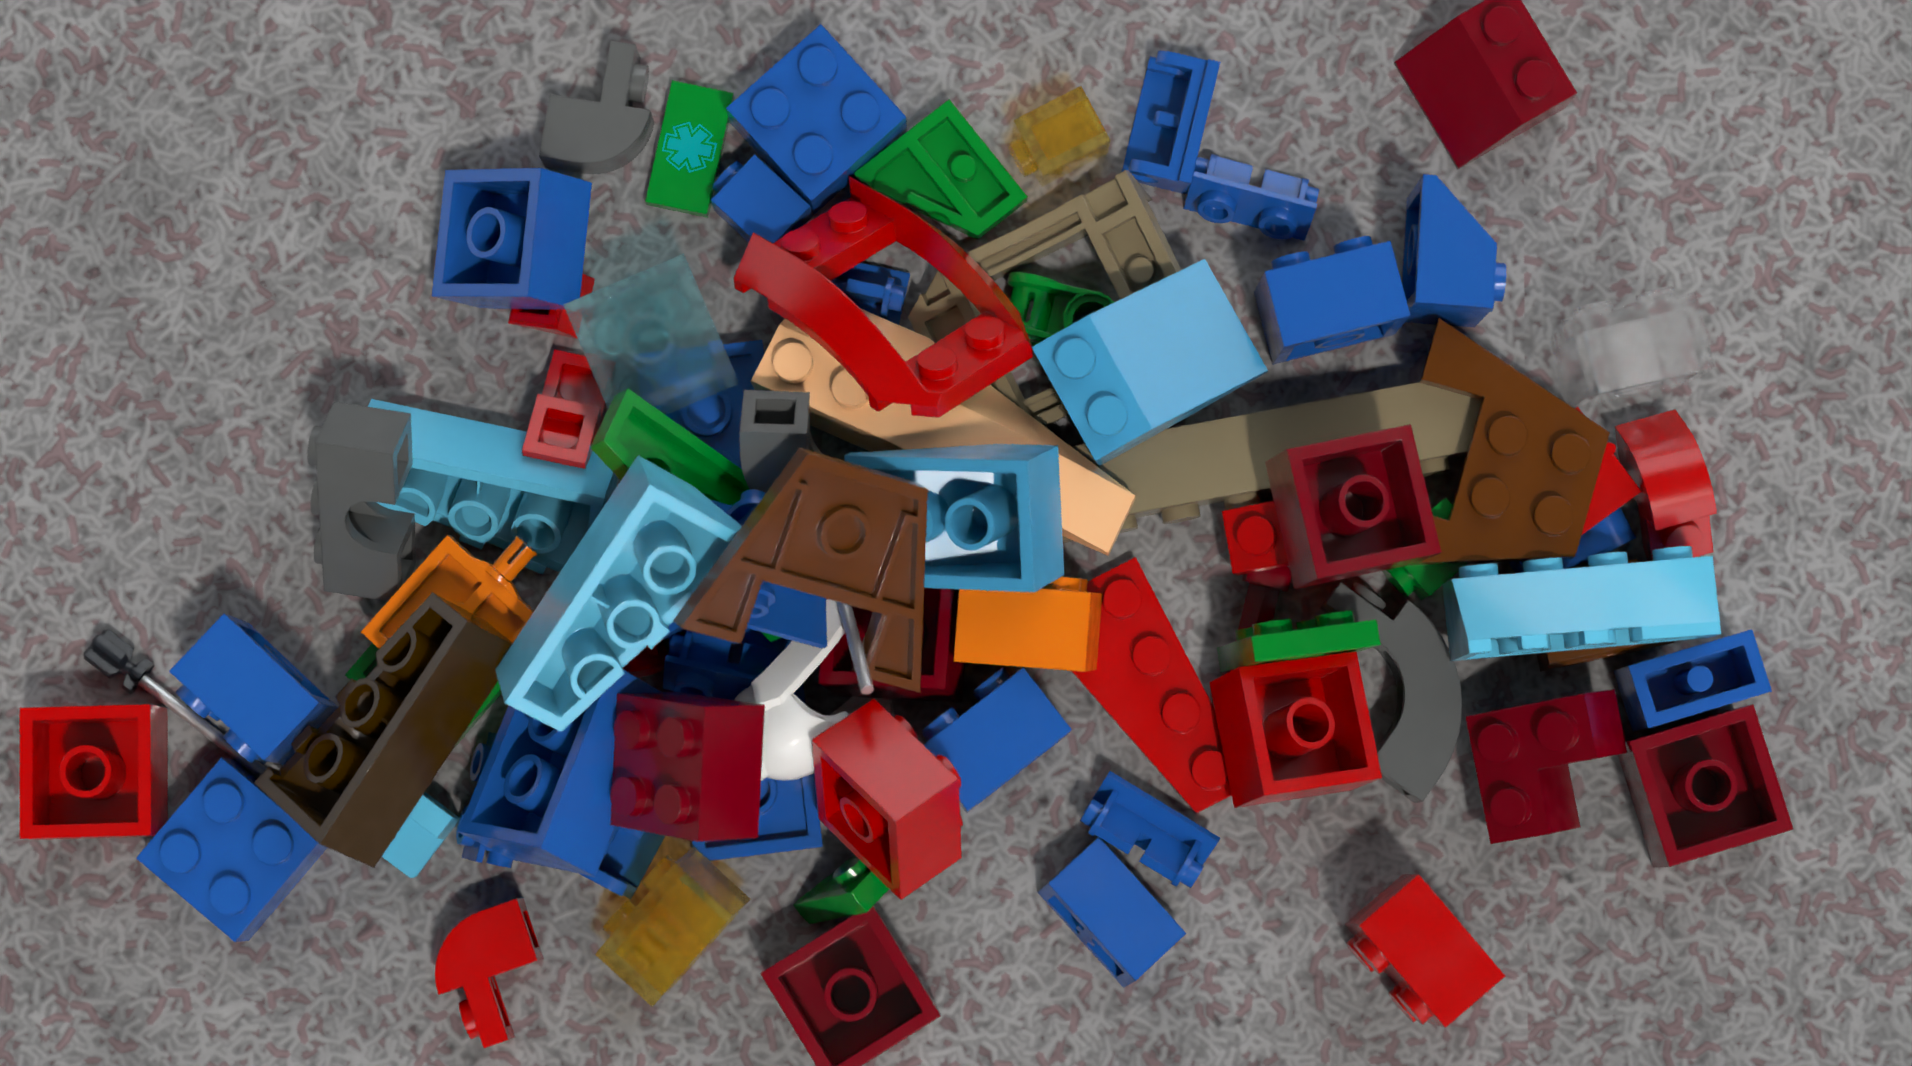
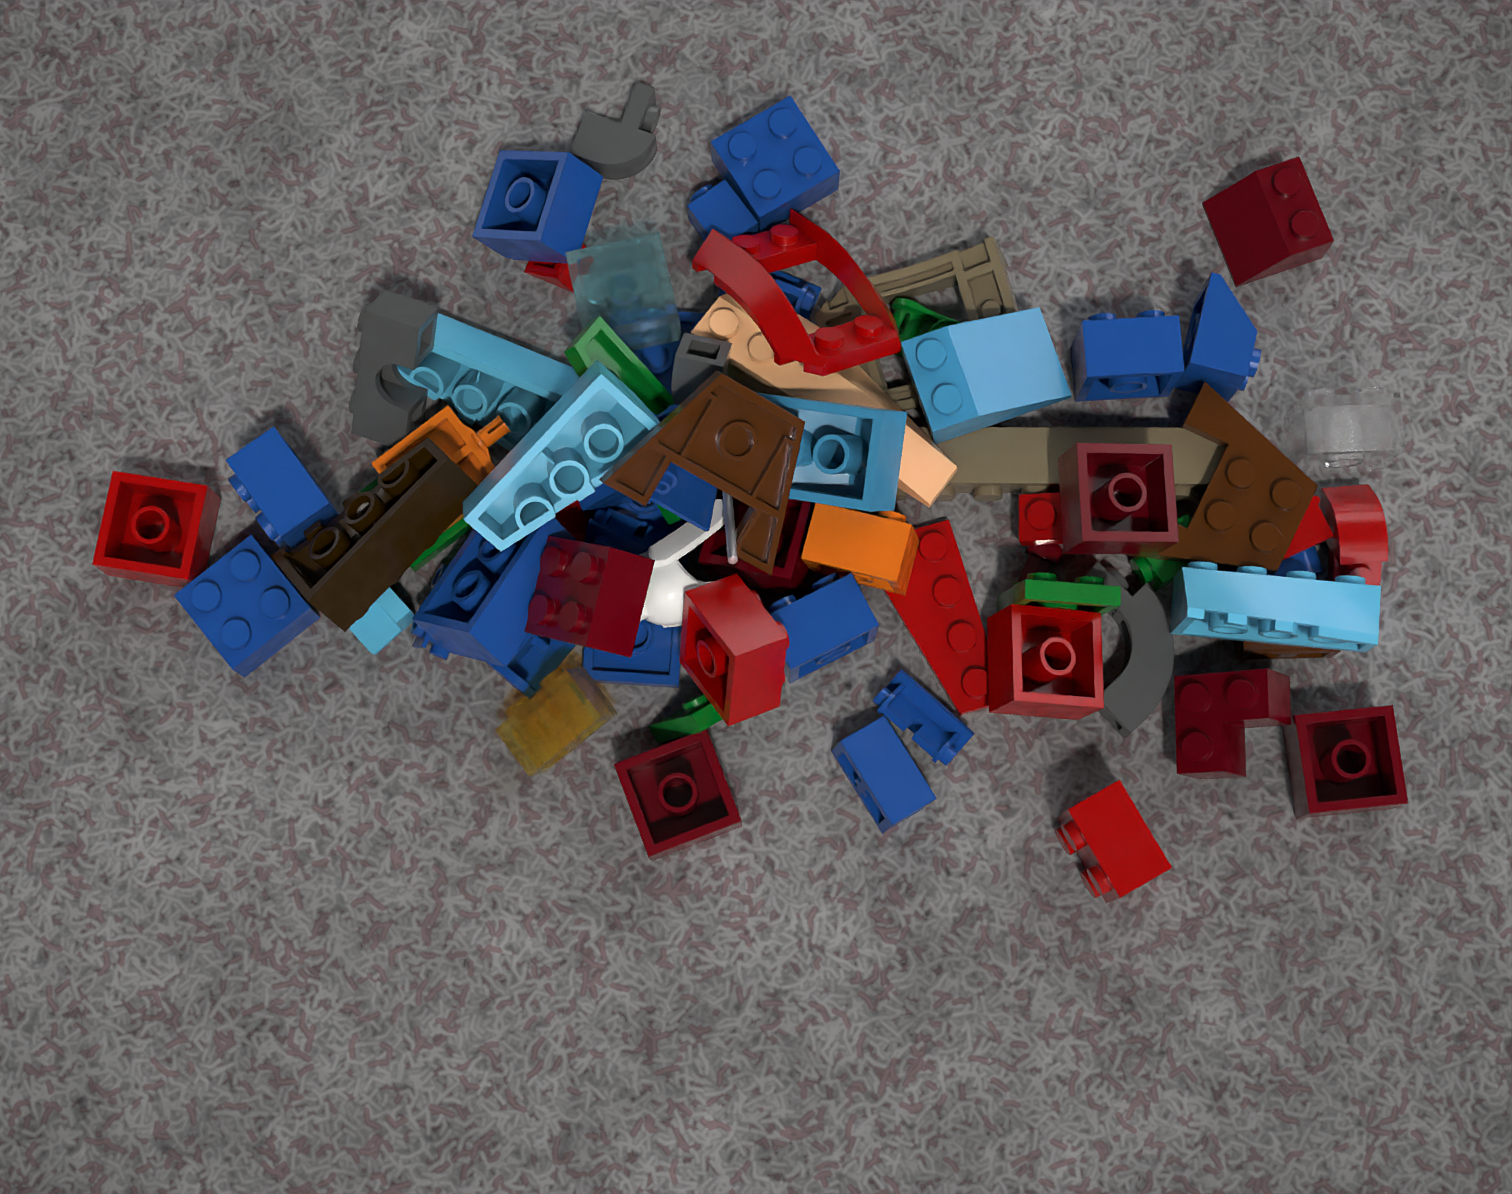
camera: 15 degrees right, 5 degrees down
piece [83,629,267,778] -> none
red brick [435,898,544,1048] -> none
red slope [522,349,616,469] -> none
green tile [645,80,735,218] -> none
green wing [854,99,1028,240] -> none
clear yellow brick [1008,86,1111,187] -> none
blue hinge [1122,50,1221,195] -> none
blue hinge [1183,154,1319,241] -> none
blue brick [1614,629,1772,732] -> none

